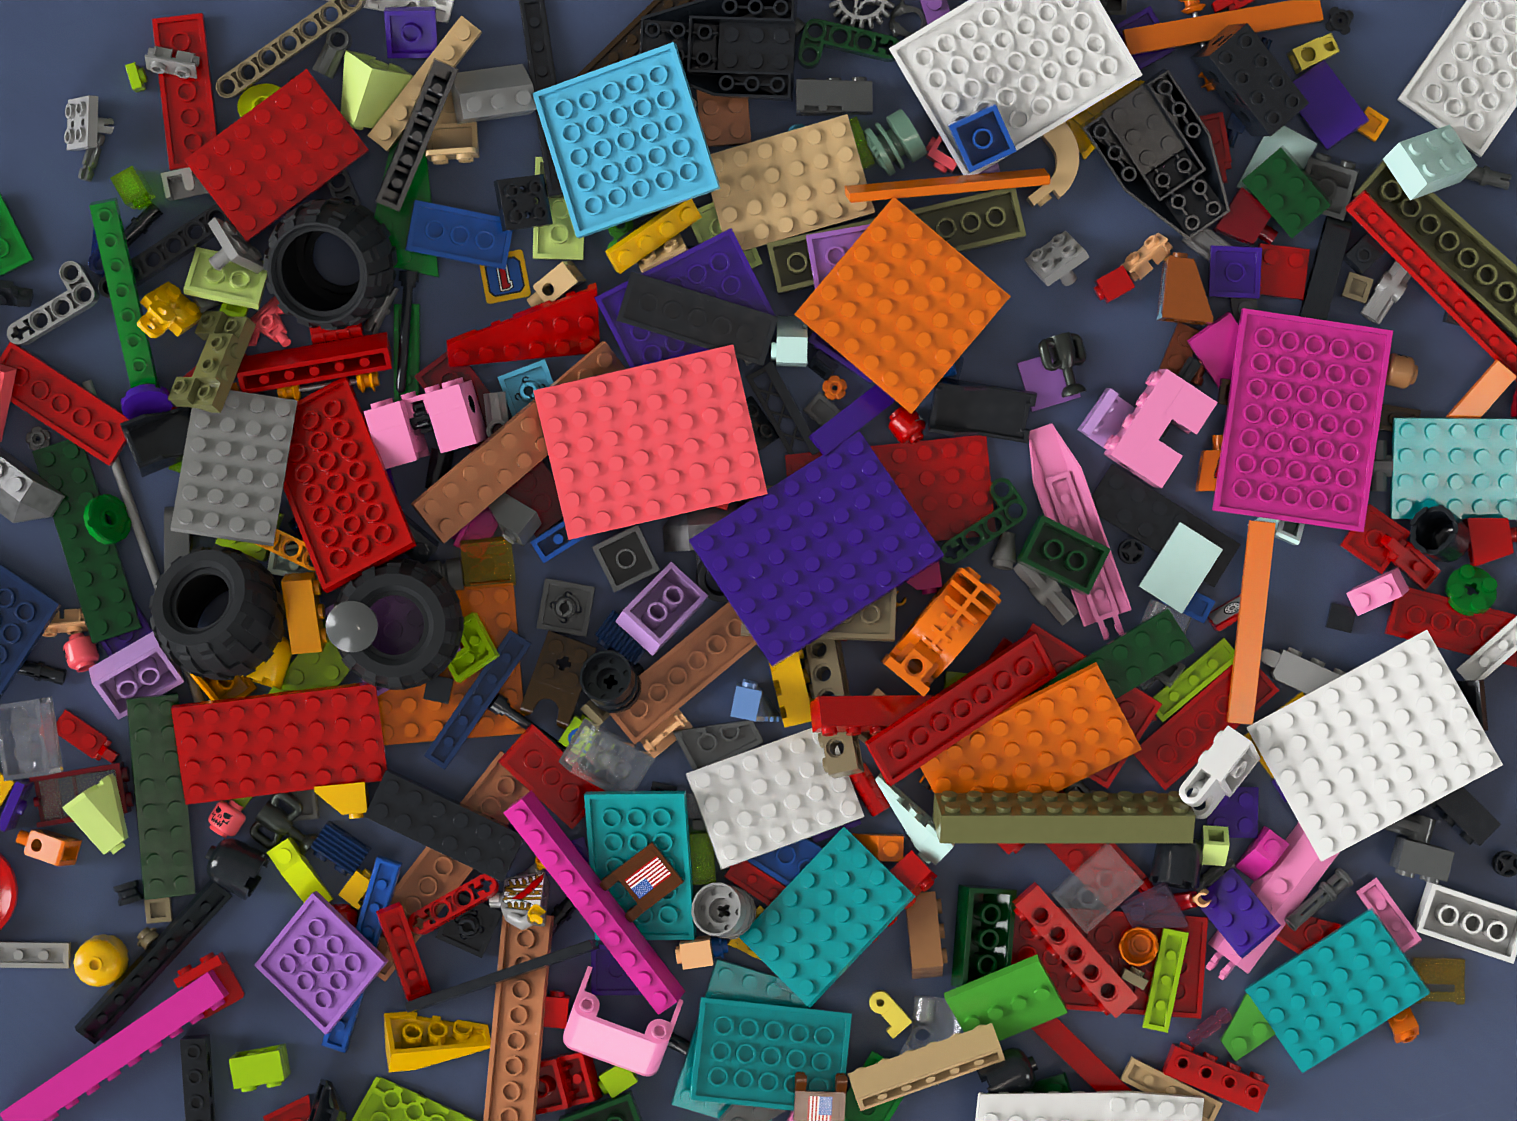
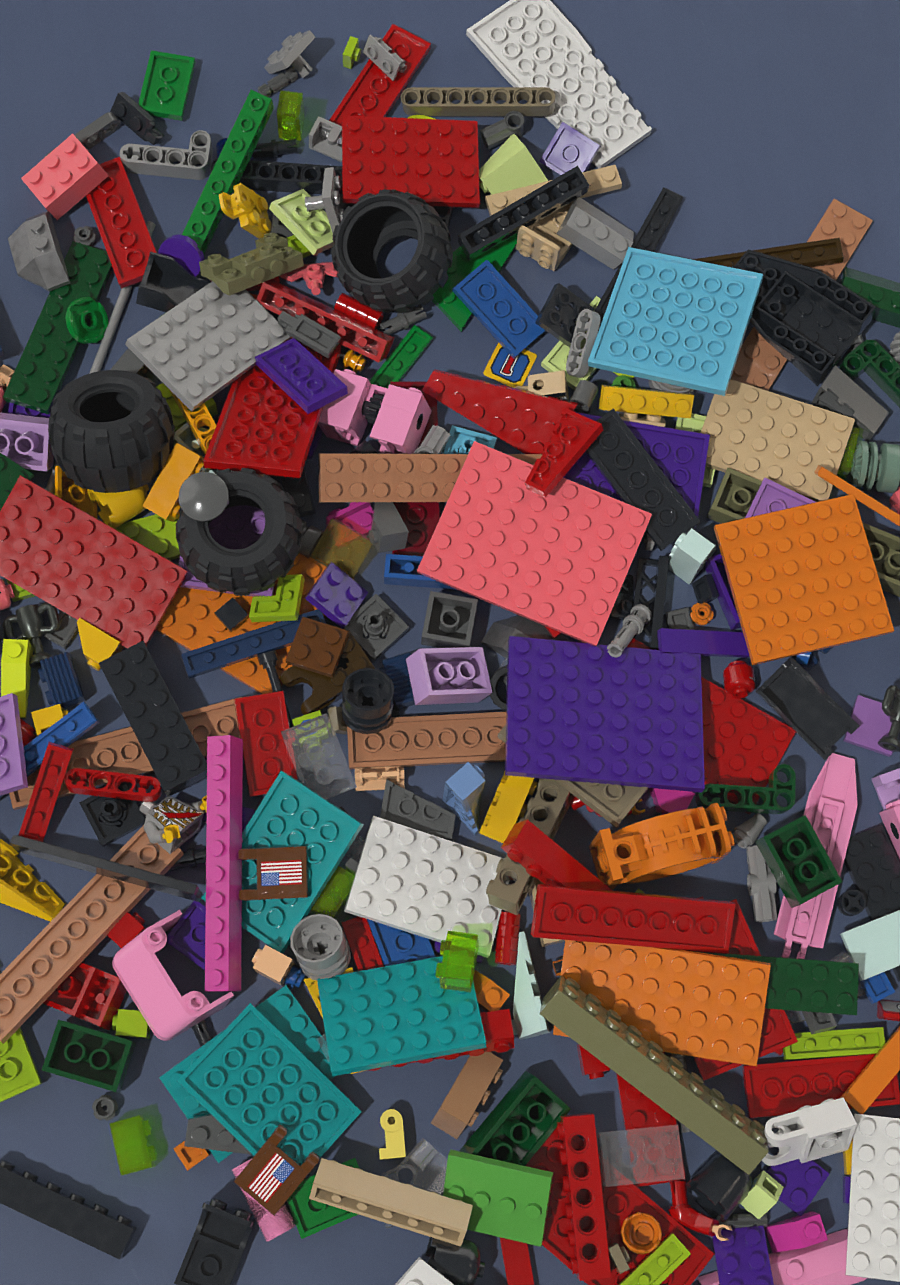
camera: 25 degrees right, 15 degrees down
black piece [396,271,419,393] -> none
clear purple wing [1120,882,1189,928] -> none
none -> dark purple plate [255,338,348,414]
none -> dark grey hinge [278,311,341,359]
none -> reddish brown plate [286,617,349,678]
none -> dark purple plate [305,562,368,629]
none -> clear neon green brick [436,931,479,992]
none -> red wing [525,408,603,498]
none -> light grey beam [566,309,600,378]
none -> dark grey piece [570,380,598,415]
none -> light grey pin [607,604,651,657]

